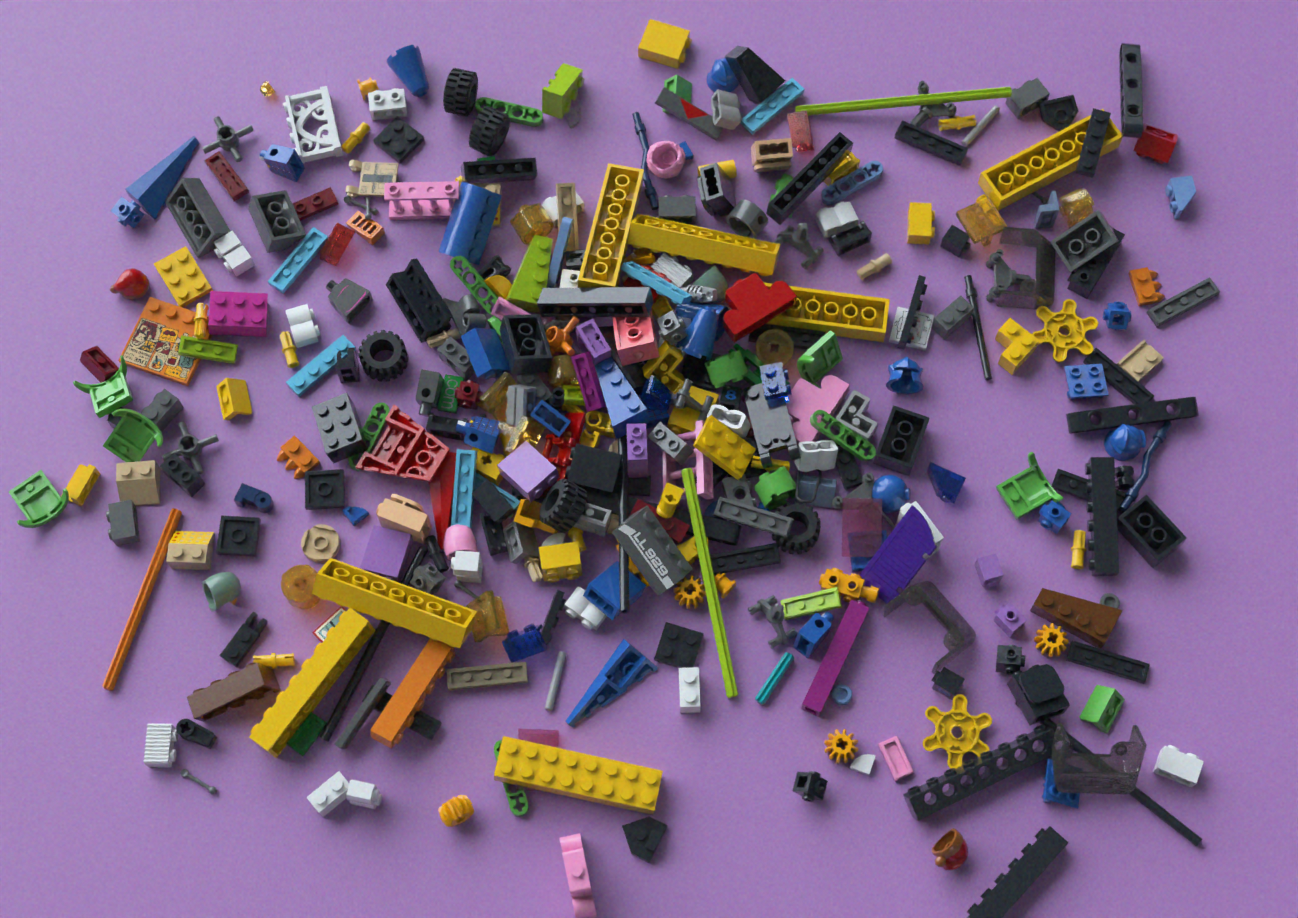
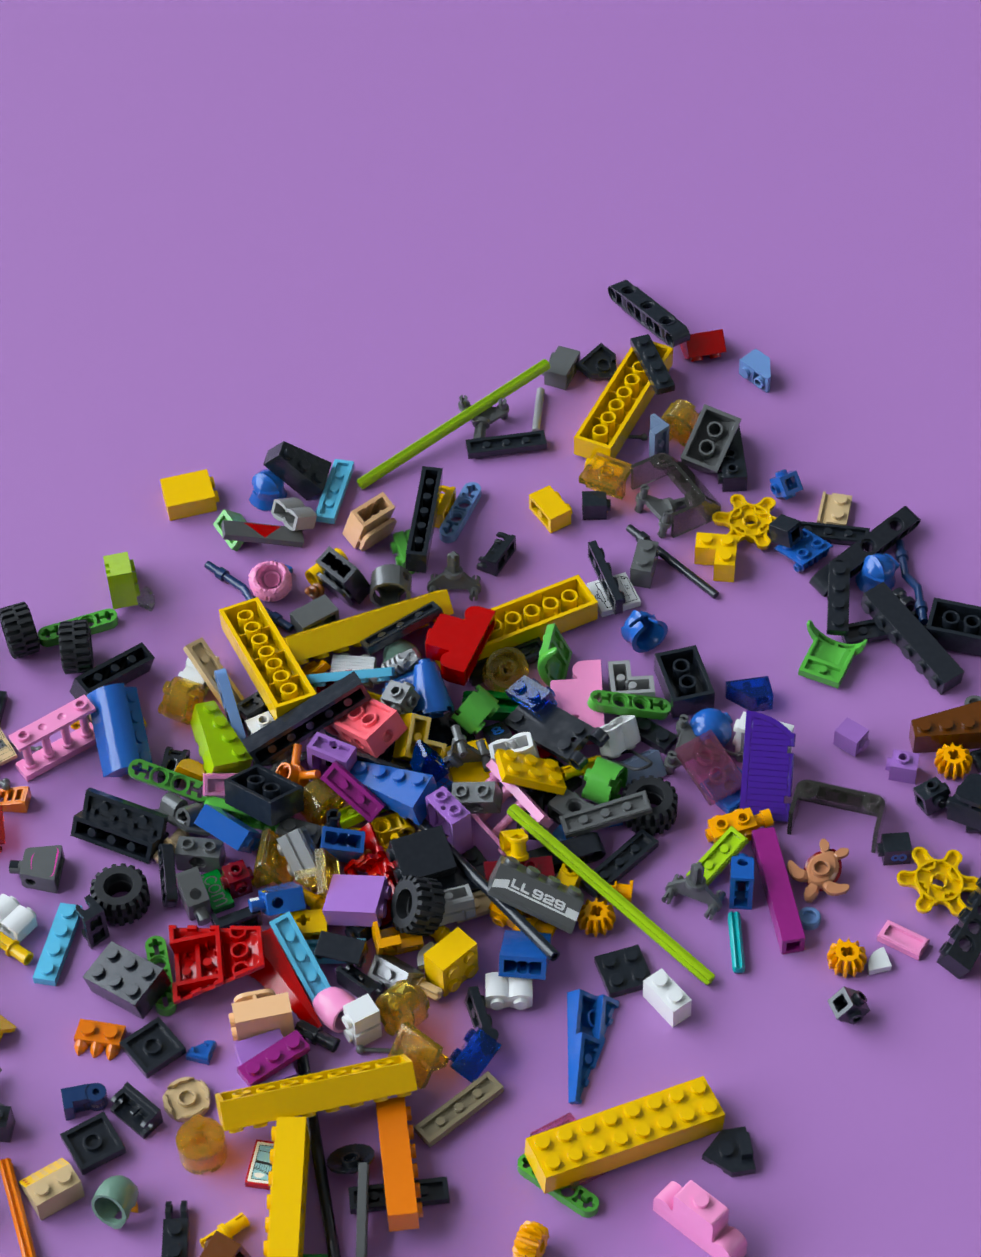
camera: 35 degrees left, 20 degrees down
dark grey brick [410,563,446,595] -> none
light grey bar [545,651,566,711] -> none
clear red hinge [787,110,814,152] -> none
white brick [815,202,859,238] -> none
tan axle [857,253,892,280] -> none
yellow pin [938,115,976,131] -> none
blue brick [1038,500,1071,534] -> none
yellow axle [1071,530,1087,569] -> none
orange plate [1128,267,1165,306] -> none
dark grey tile [1147,277,1220,327] -> none
none -> black hinge [110,1082,163,1139]
none -> black beam [158,843,178,907]
none -> magenta plate [237,1030,311,1086]
none -> dark orange hair [304,583,325,599]
none -> black dish [327,1143,375,1174]
none -> black tile [360,601,444,655]
none -> clear yellow brick [375,980,430,1036]
none -> black brick [769,514,803,548]
none -> nougat animal [787,838,850,903]
none -> black plate [826,561,850,636]

